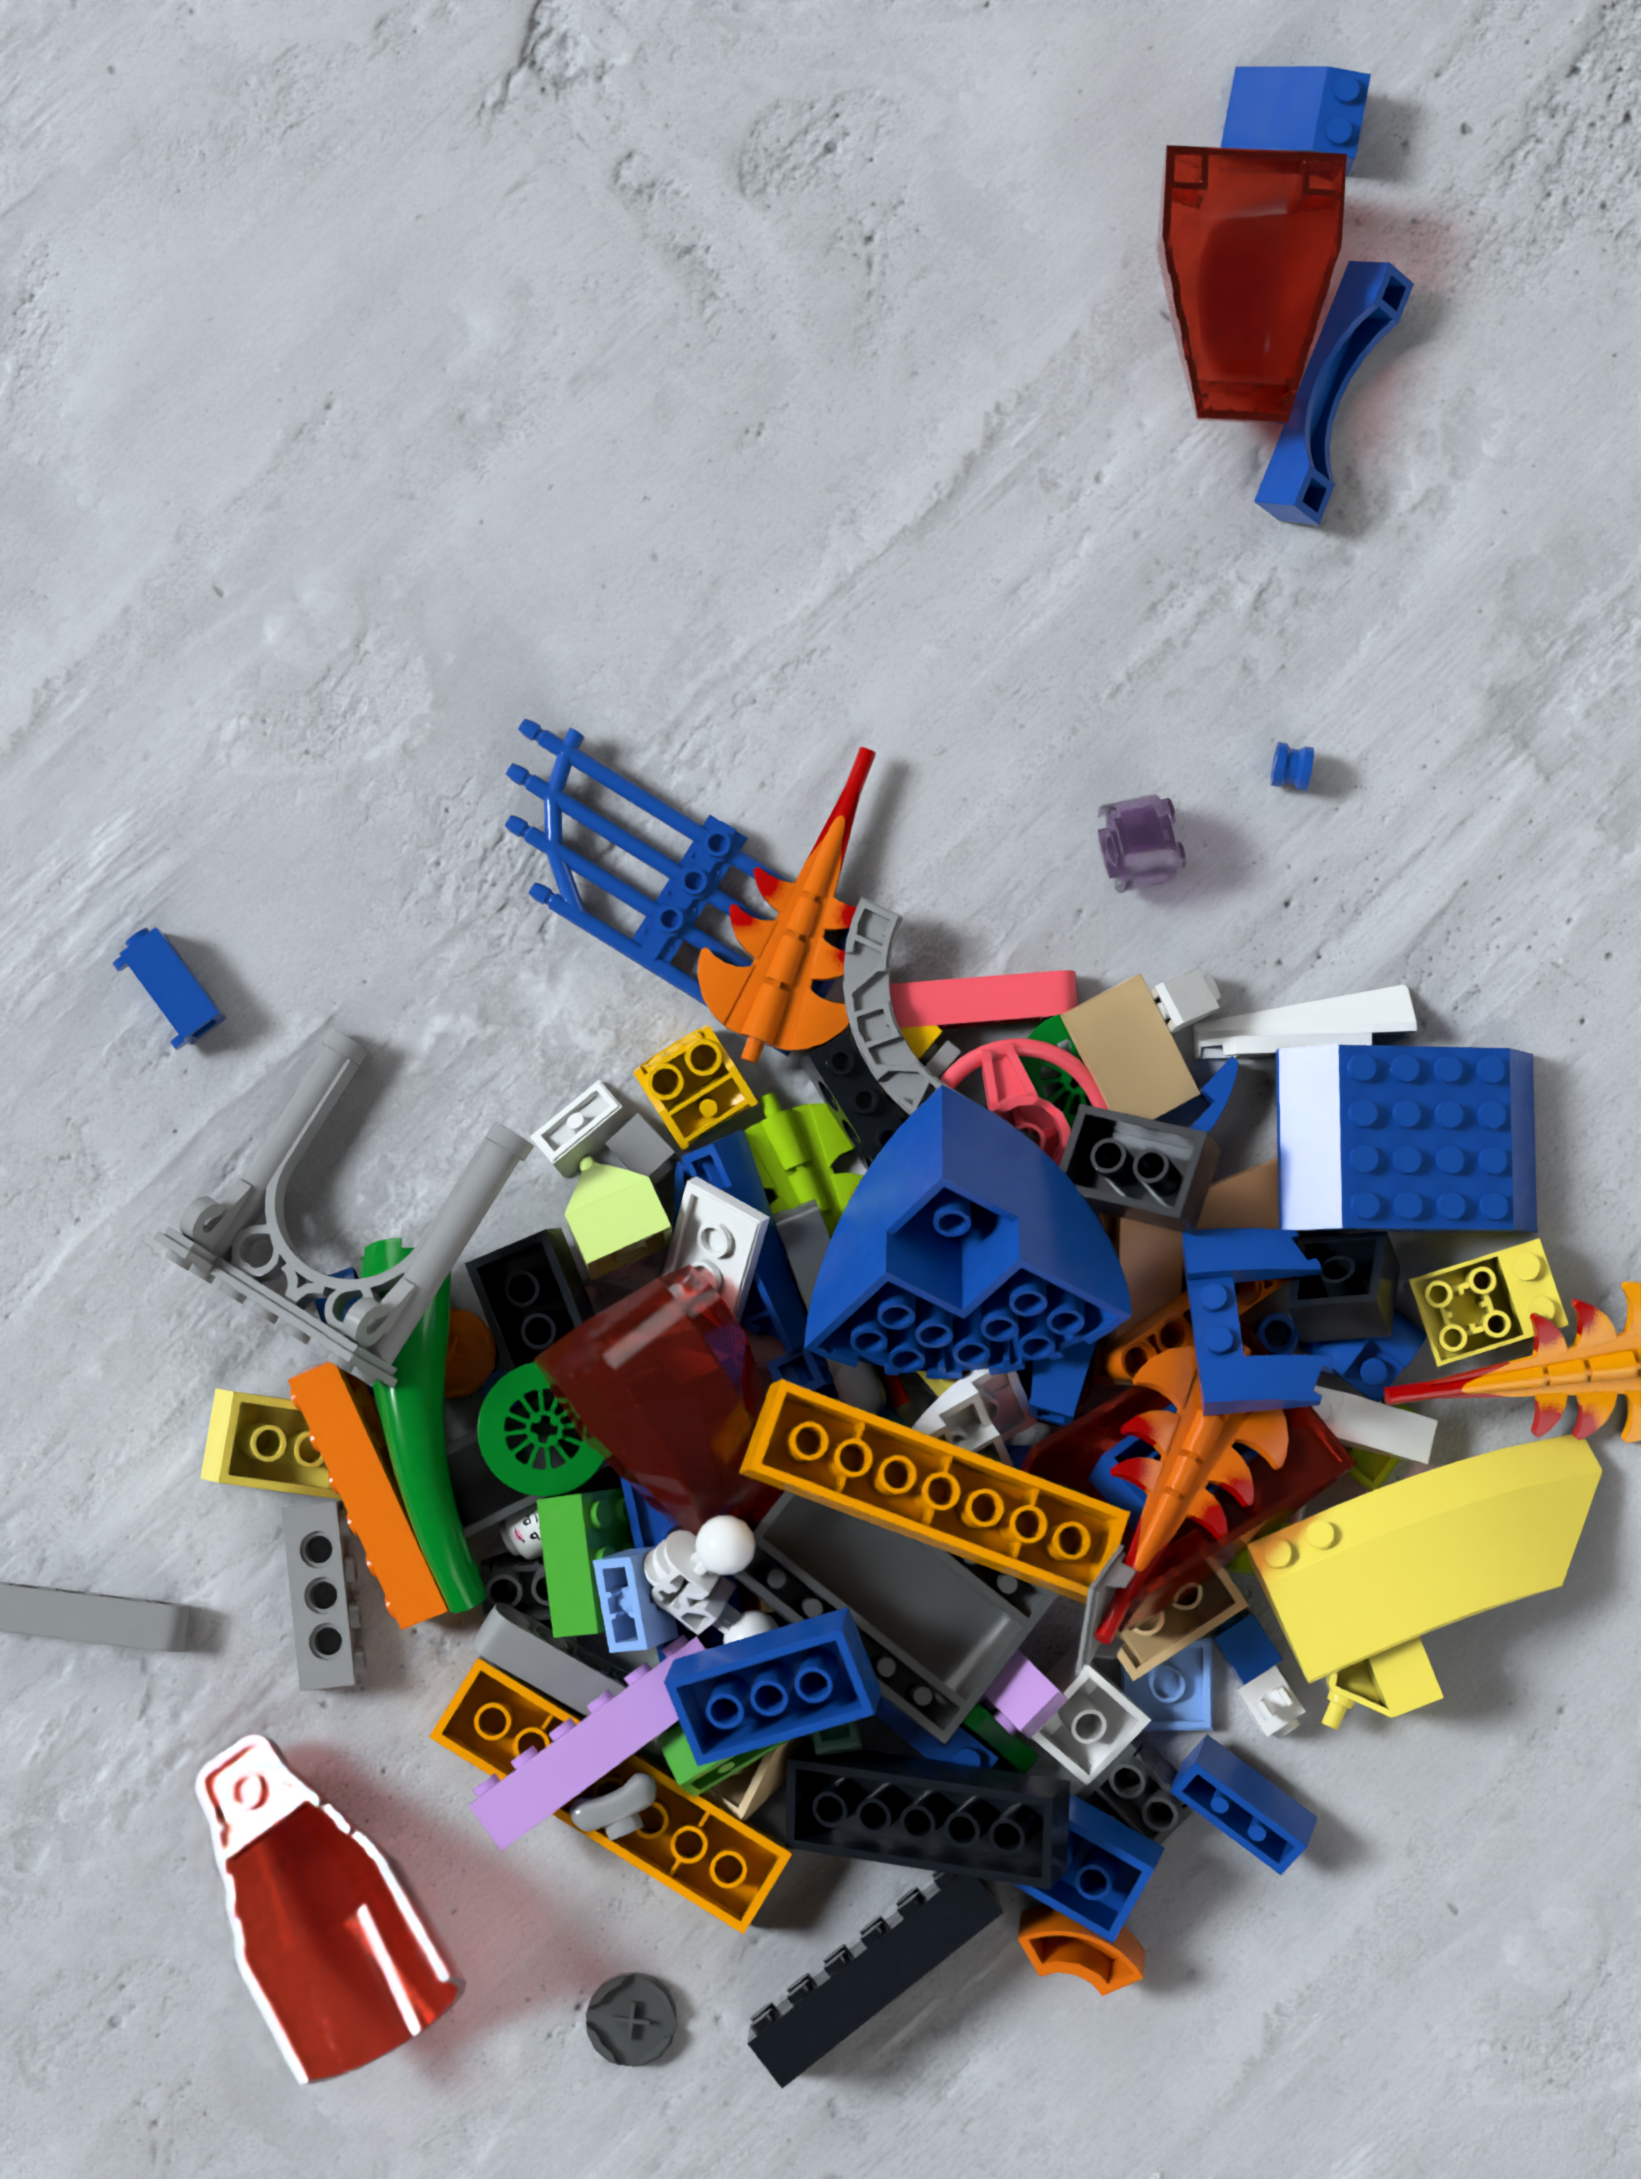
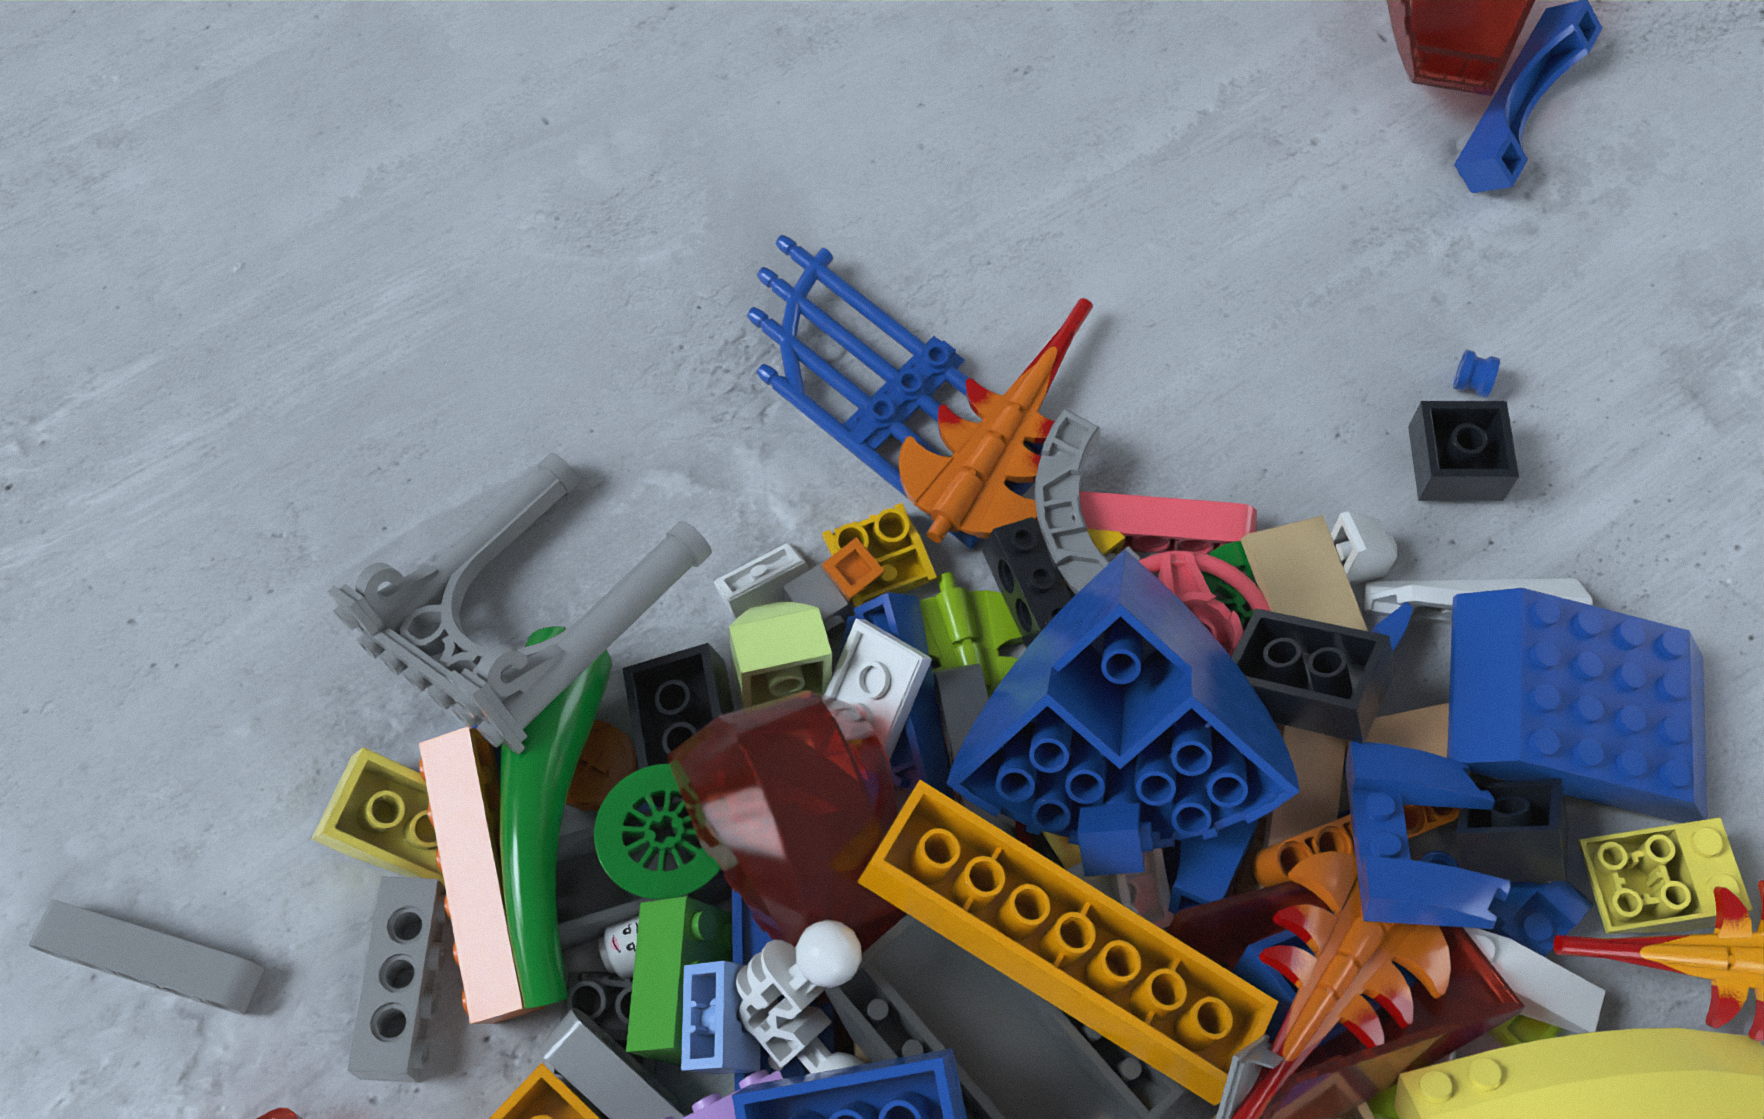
camera: 10 degrees right, 20 degrees down
blue brick [113,927,226,1050] -> none
clear purple brick [1098,794,1186,893] -> none
none -> orange plate [821,537,885,602]
none -> blue brick [1077,803,1154,877]
none -> black brick [1408,401,1519,501]

